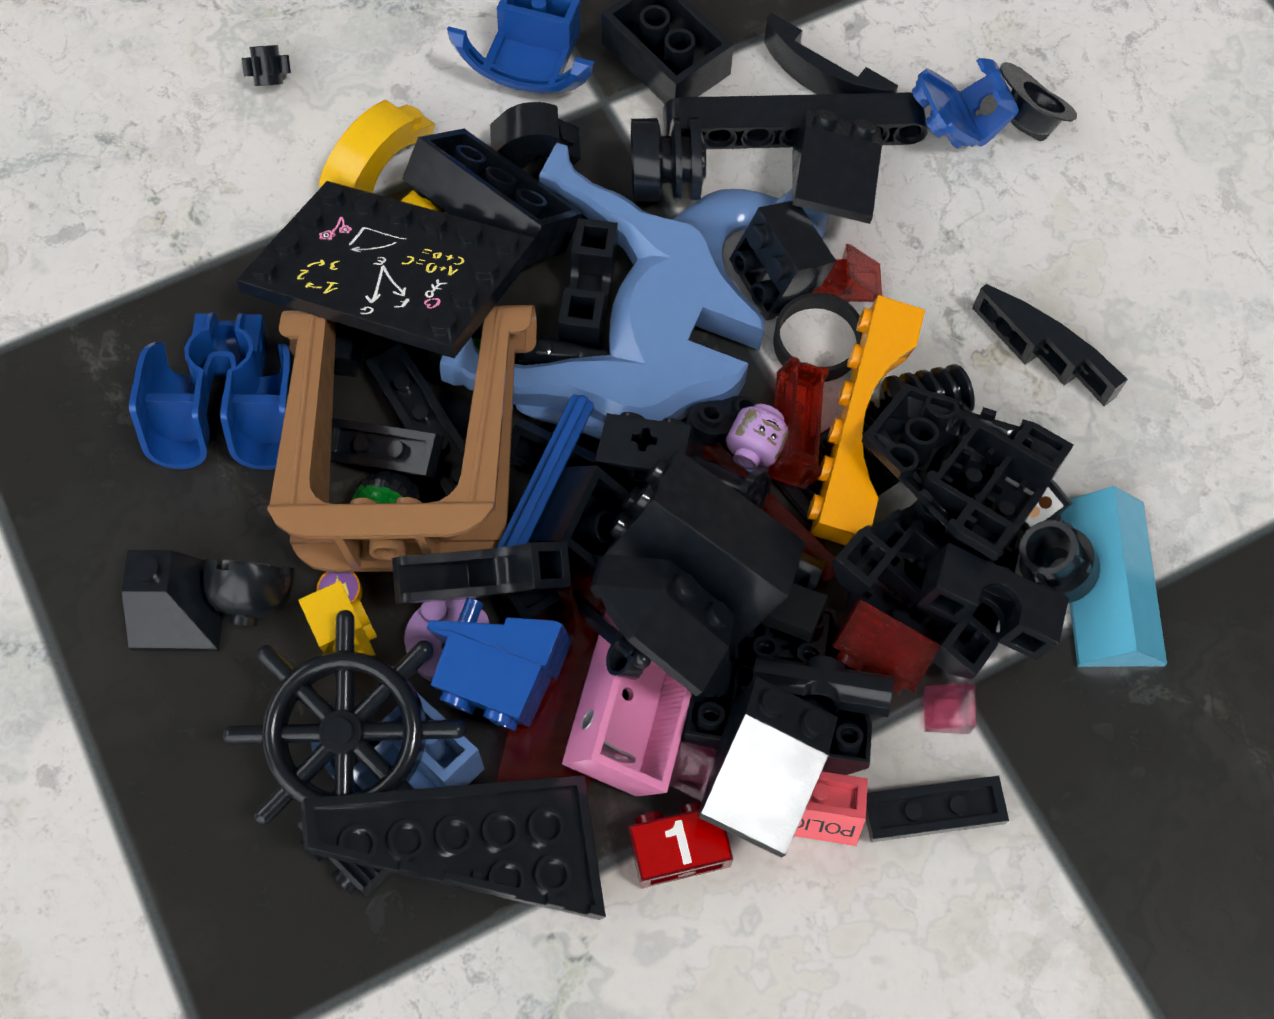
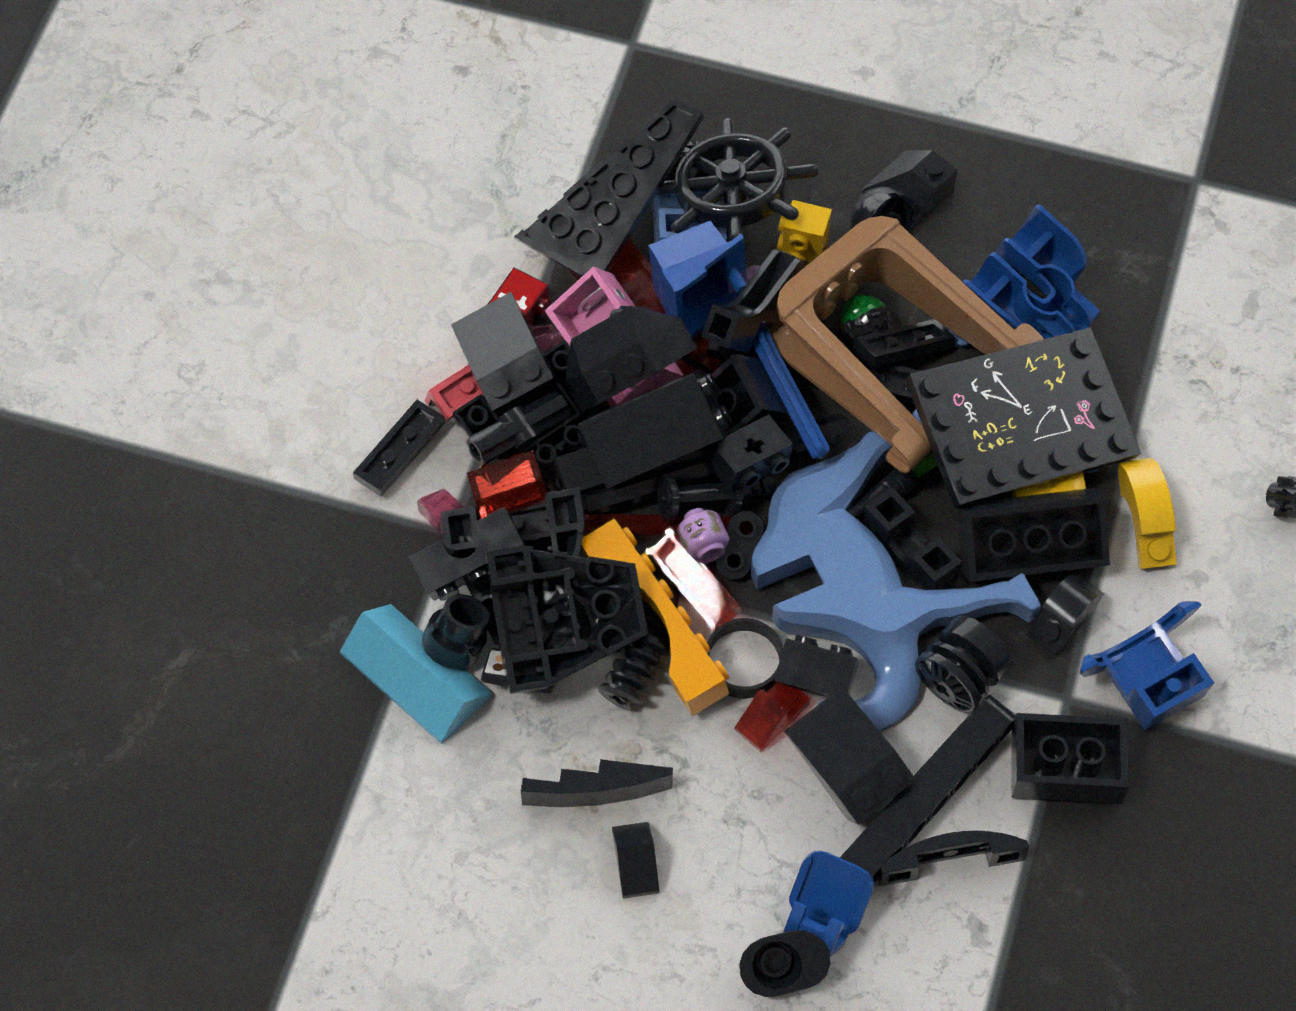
camera: 135 degrees right, 5 degrees down
none -> black slope [612,822,660,899]

